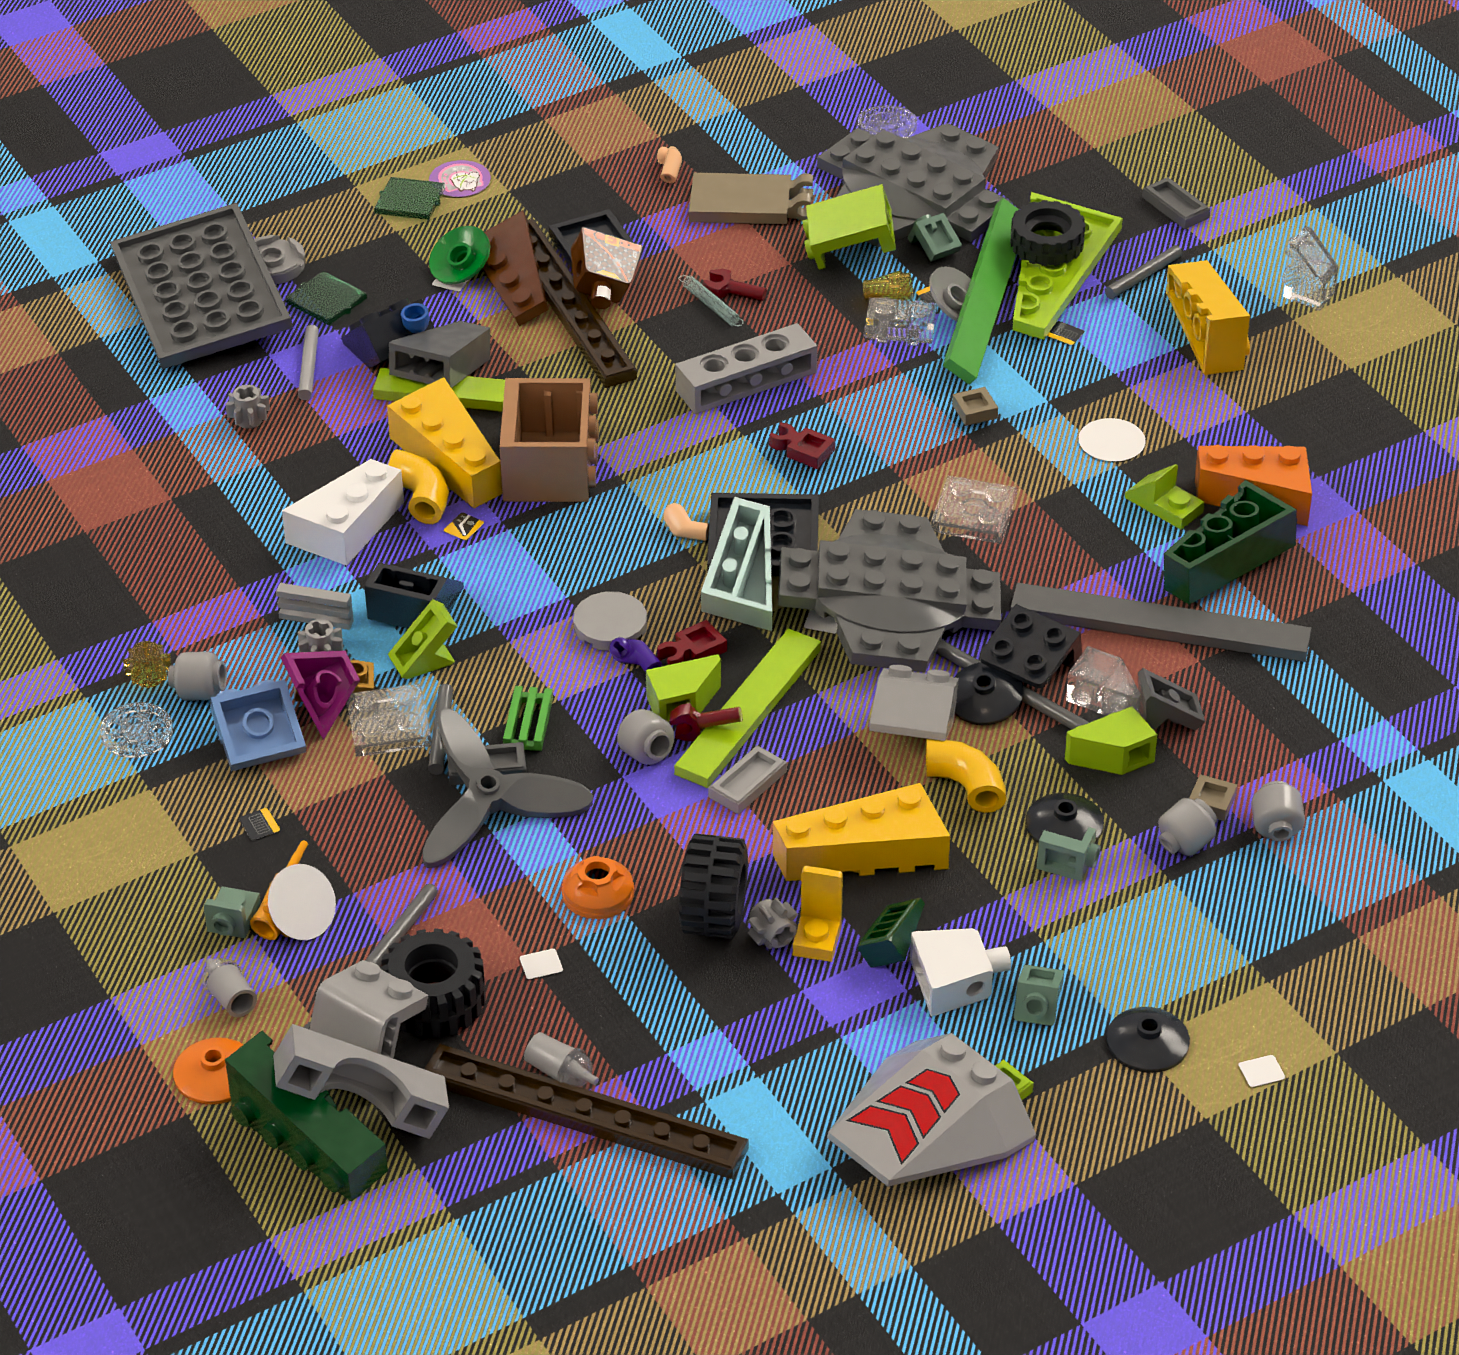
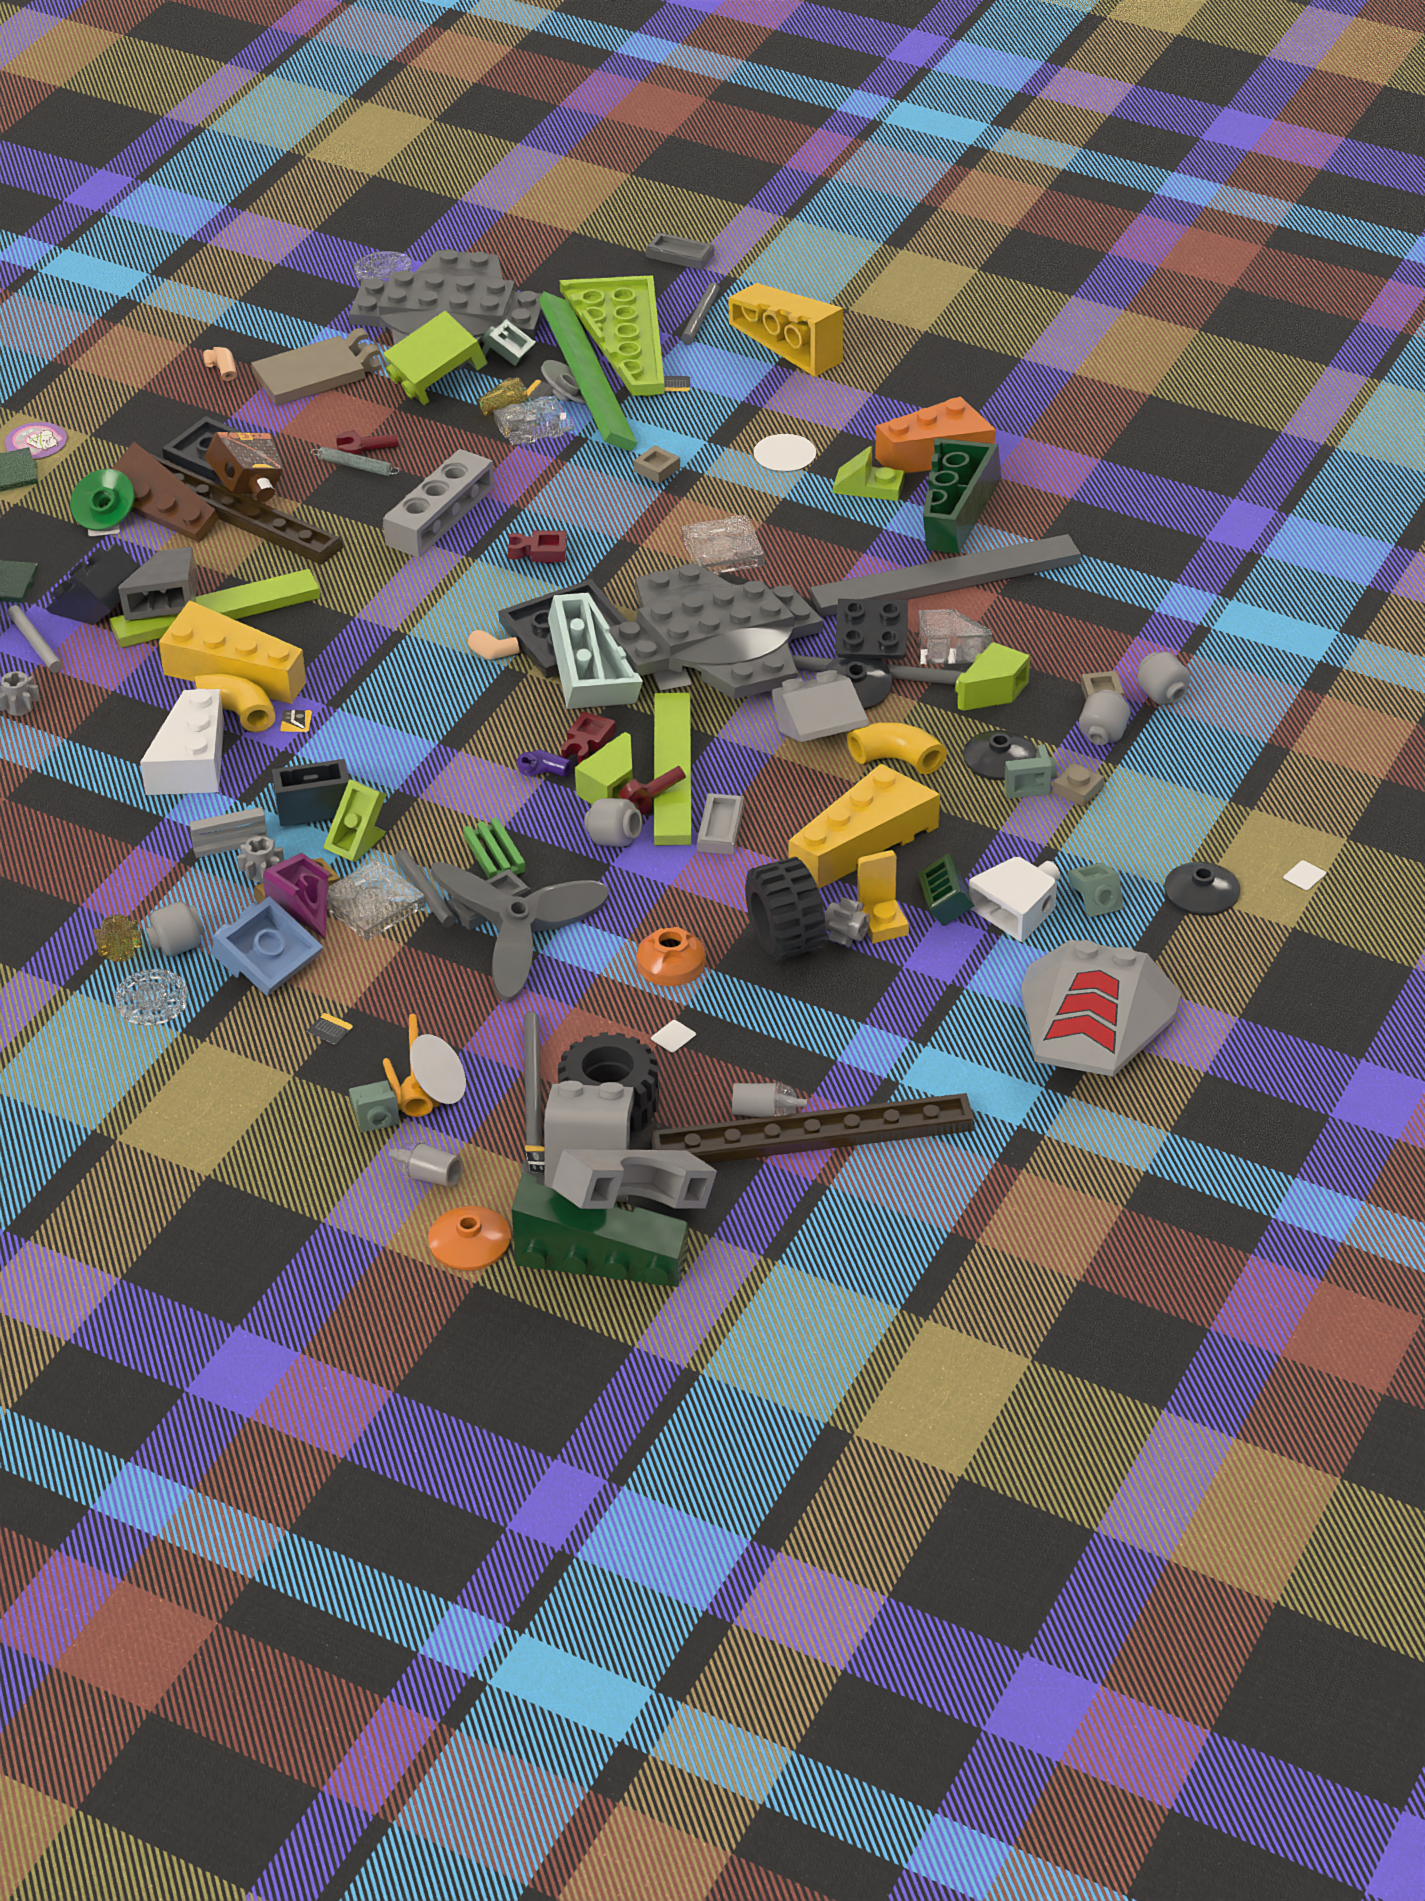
camera: 30 degrees left, 0 degrees up
blue hinge [401,303,430,334] -> none
medium nougat container [500,378,599,502] -> none
light grey tile [573,591,647,651] -> none
black tyre [1010,200,1085,266] -> none
dark grey slope [1138,668,1205,731] -> none
clear slope [1282,226,1338,311] -> none
none -> dark tan plate [1053,762,1104,807]

